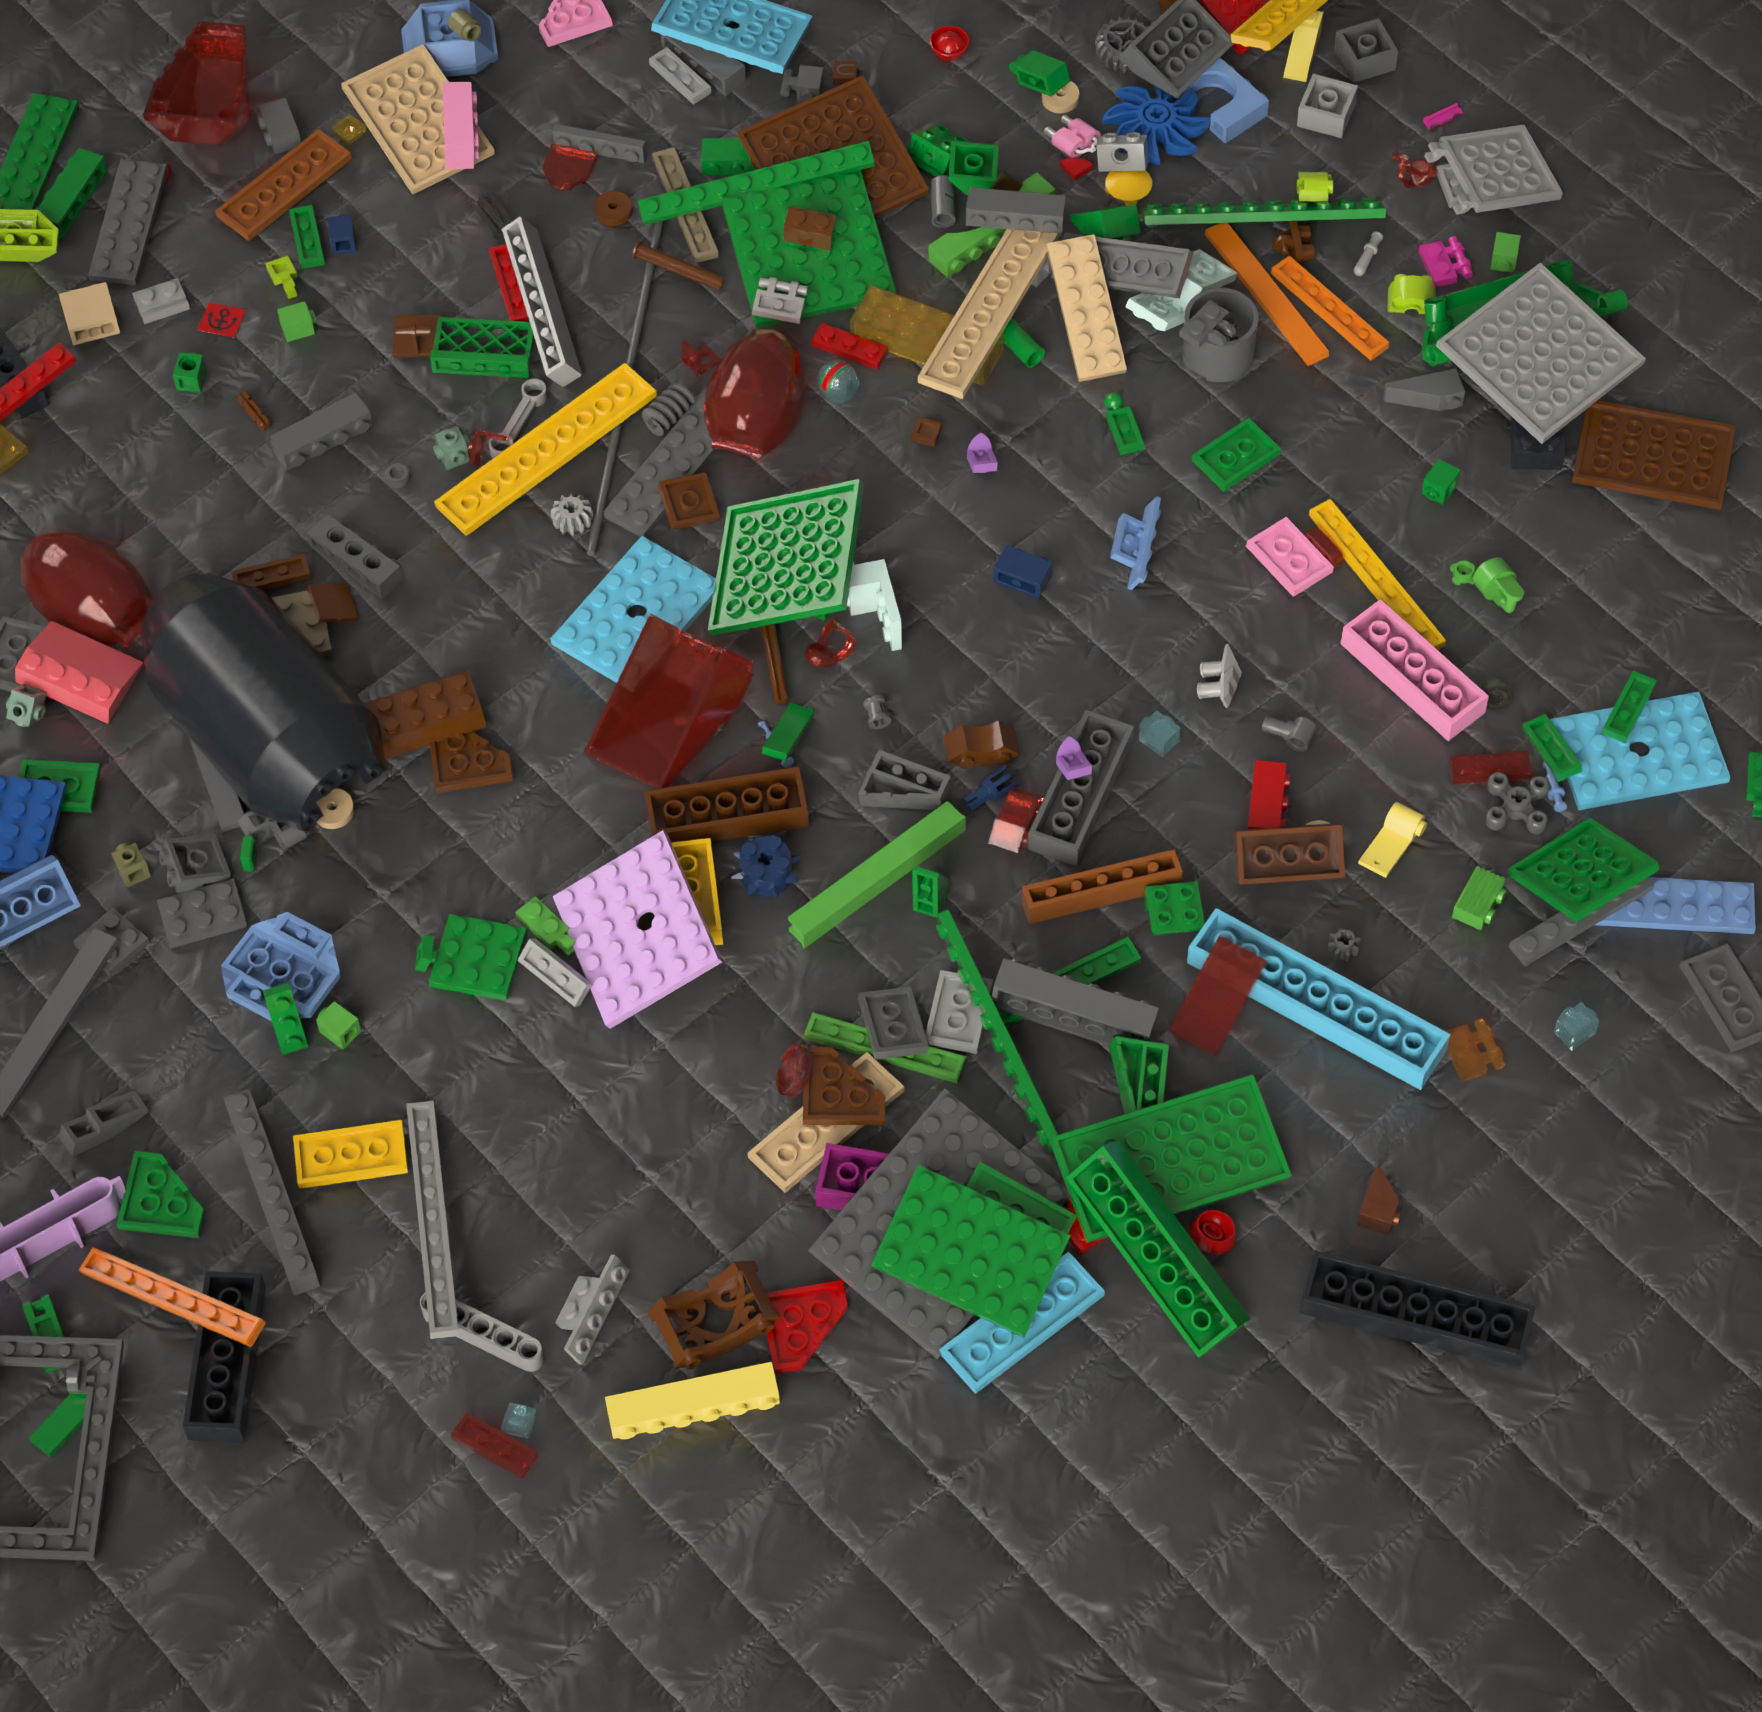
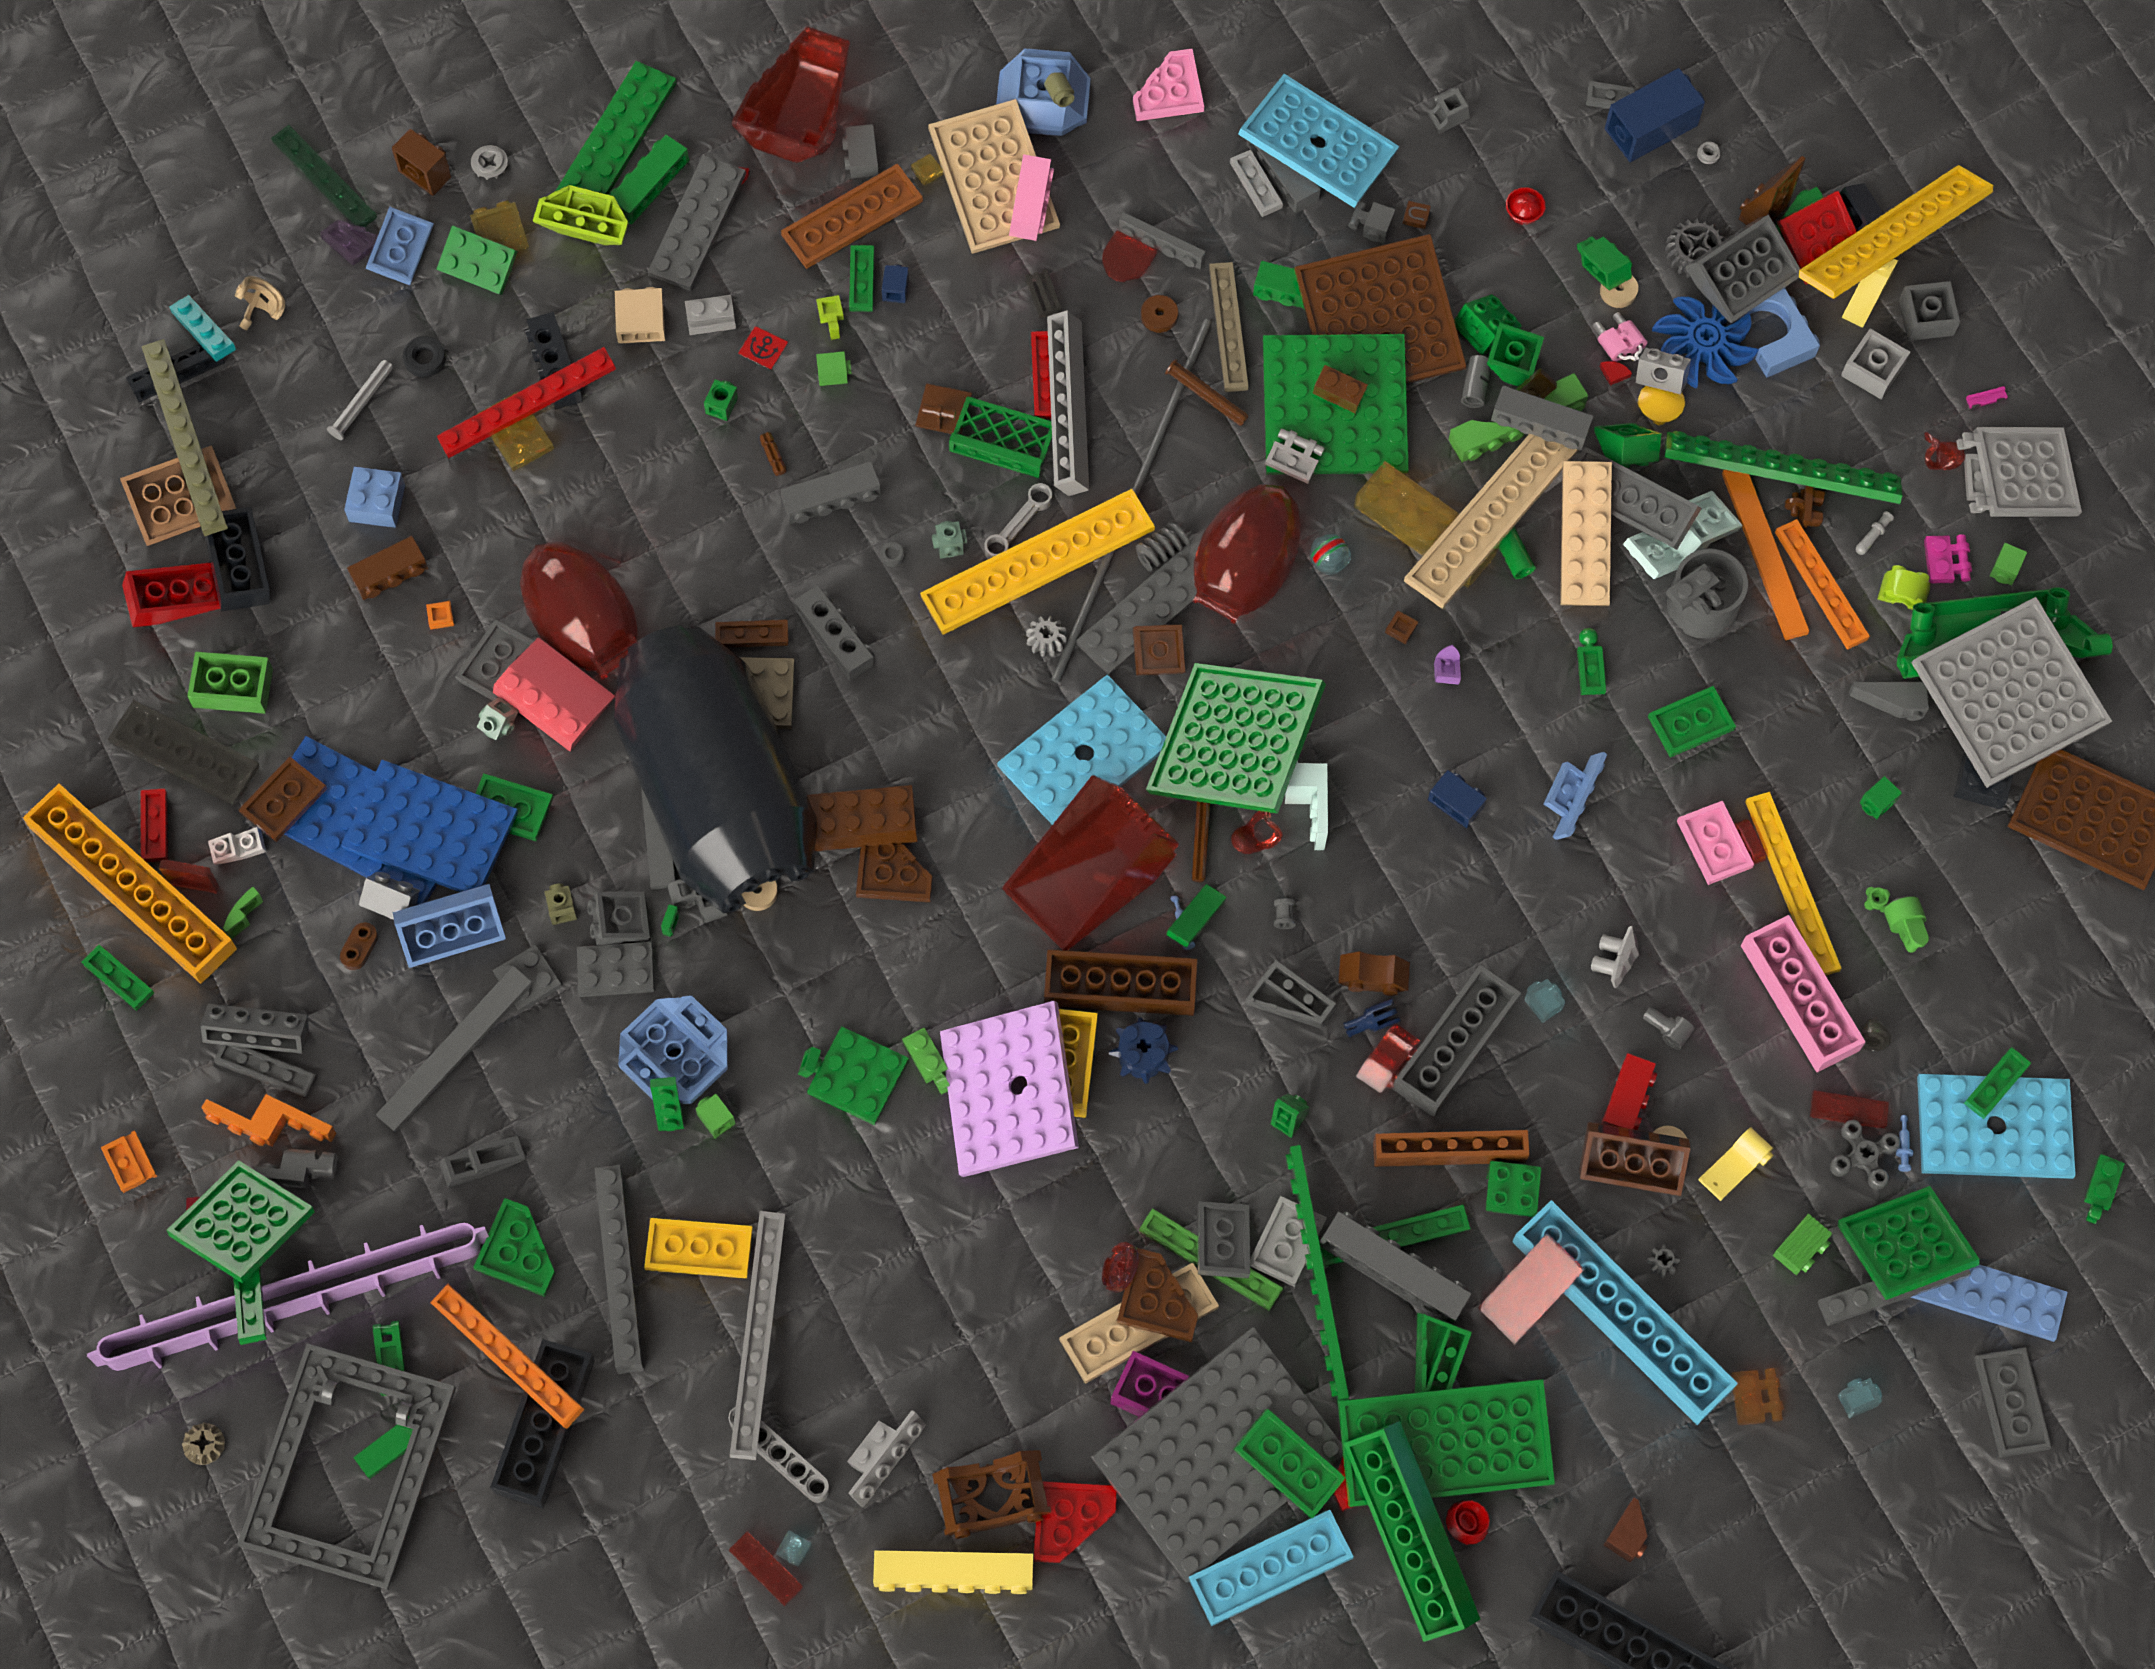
camera: 10 degrees right, 10 degrees up
reddish brown piece [307,582,359,623] -> none
clear red bracket [468,430,509,466] -> none
light grey plate [517,938,592,1007] -> none
green plate [638,141,875,226] -> none
clear red bracket [681,340,720,376] -> none
bright green tile [788,801,966,949] -> none
red plate [811,323,888,370] -> none
green plate [871,1165,1070,1338] -> none
medium lavender plate [1056,736,1092,780] -> none
lime cylinder [1296,172,1333,202] -> none
green plate [1522,714,1582,782] -> none

